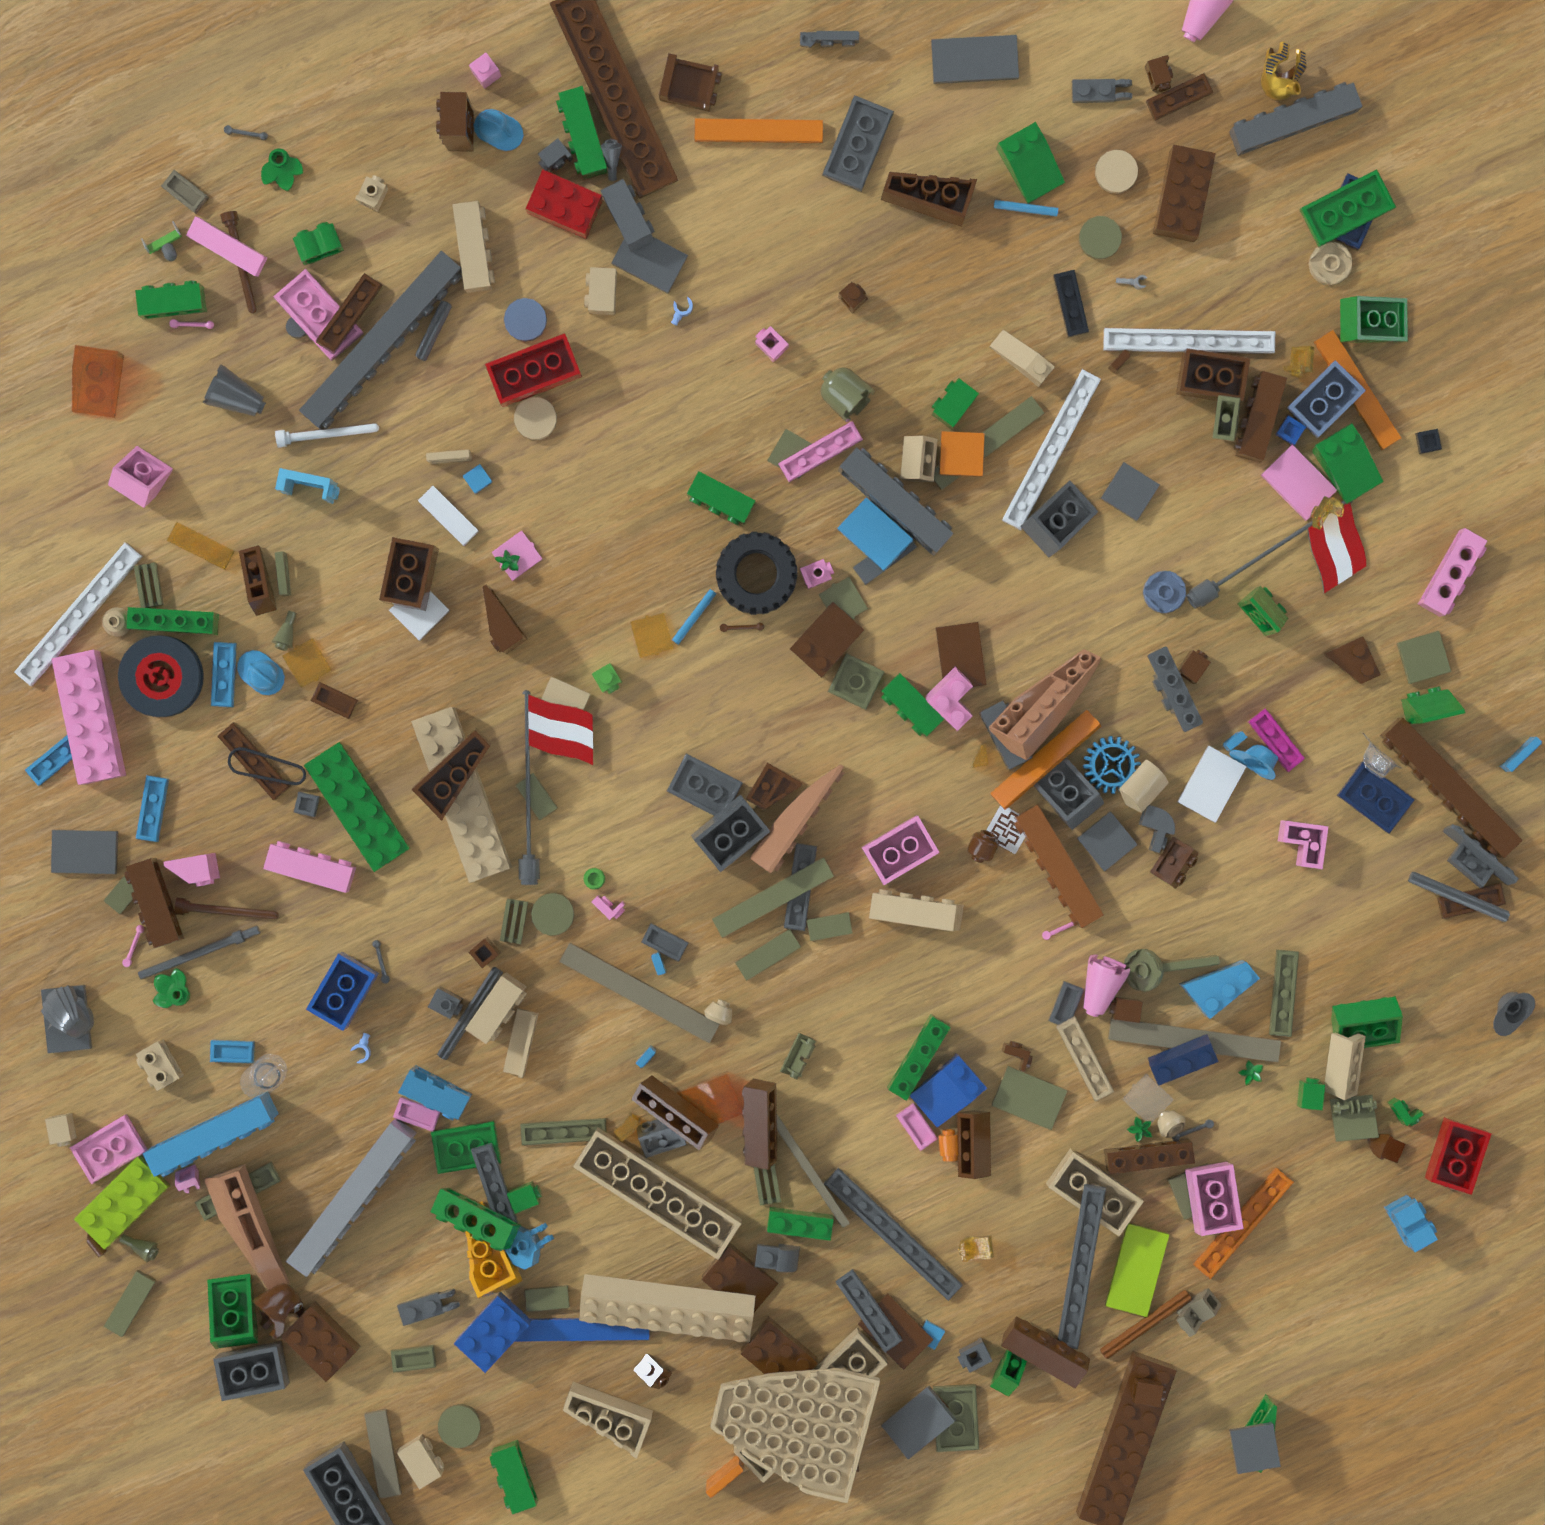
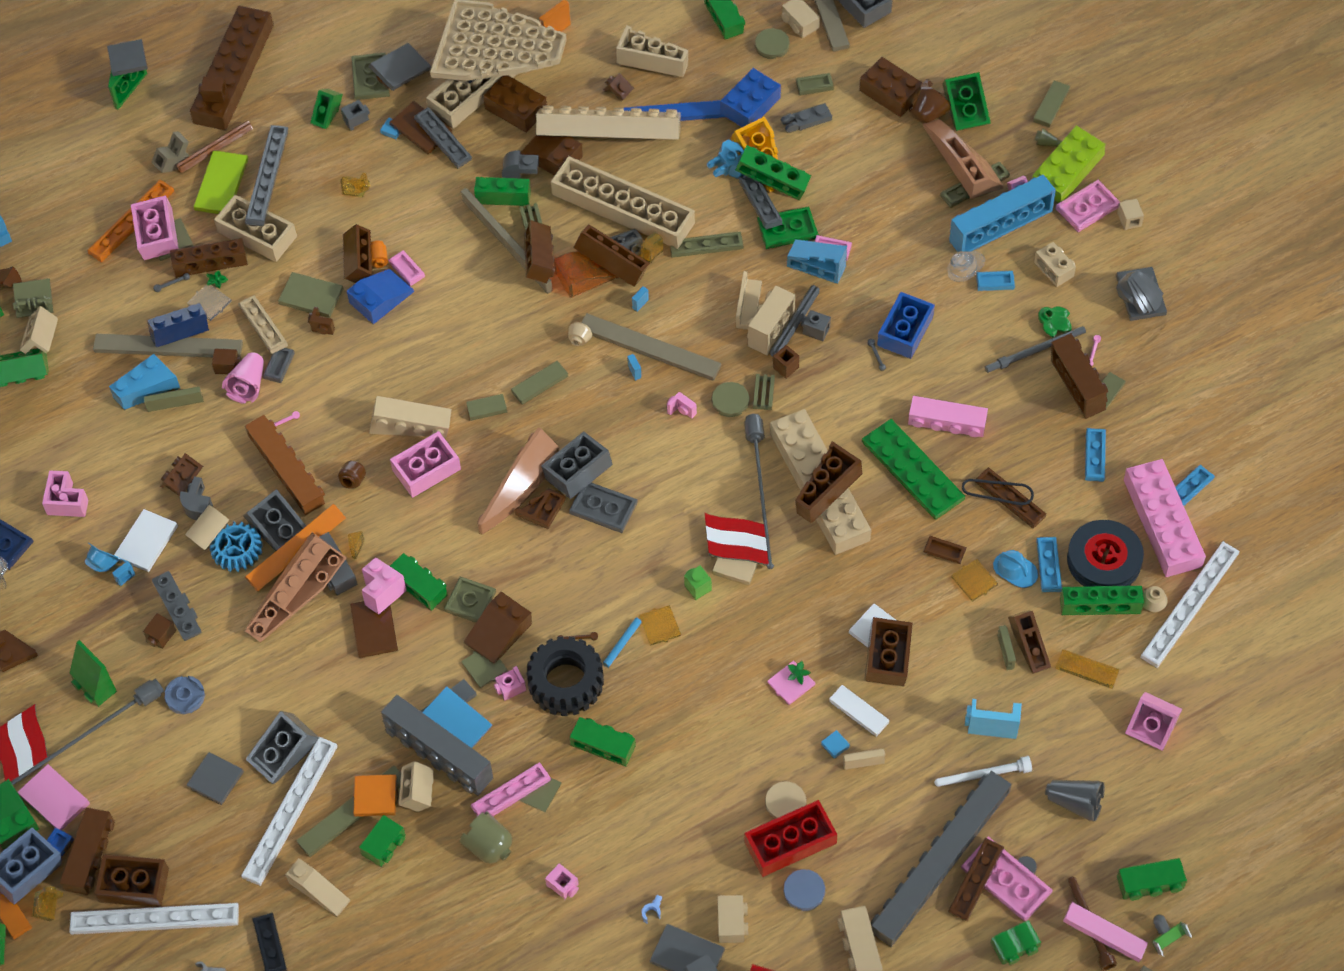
camera: 175 degrees right, 30 degrees down
dark grey tile [51,830,118,874] -> none
clear orange slope [72,345,124,418] -> none
olive tile [134,562,164,608] -> none
bright pink slope [163,853,220,887] -> none
bright pink hinge [169,319,214,329] -> none
reddish brown piece [174,897,279,920] -> none
dark grey brick [213,1341,290,1401] -> none
olive cone [272,611,297,651] -> none
light grey brick [286,1118,417,1277] -> none
dark grey tile [294,792,320,817] -> none
light blue piece [350,1033,371,1063] -> none
dark grey axle [415,300,452,361] -> none
reddish brown slope [483,585,528,654] -> none
green brick [507,1181,542,1214] -> none
olive tile [516,773,558,820] -> none
olive tile [525,1285,570,1312] -> none
bright green tile [583,868,605,890] -> none
dark grey tile [641,923,689,962] -> none
olive tile [712,858,834,938] -> none
olive hinge [780,1033,816,1080] -> none
dark grey tile [784,843,817,931] -> none
dark grey tile [824,1167,963,1301] -> none
reddish brown brick [838,282,868,313] -> none
green brick [887,1014,951,1101] -> none
white sticker [987,806,1025,854] -> none
reddish brown brick [1001,1316,1090,1388] -> none
dark grey tile [1077,811,1138,872] -> none
reddish brown tile [1108,349,1131,373] -> none
olive tile [1124,949,1164,992] -> none
tan cone [1157,1110,1186,1138] -> none
olive slope [1212,395,1240,441] -> none
green plant [1238,1060,1263,1086] -> none
dark pink tile [1248,708,1305,772] -> none
olive tile [1269,949,1299,1037] -> none
green brick [1297,1077,1325,1111] -> none
clear yellow bracket [1310,496,1344,530] -> none

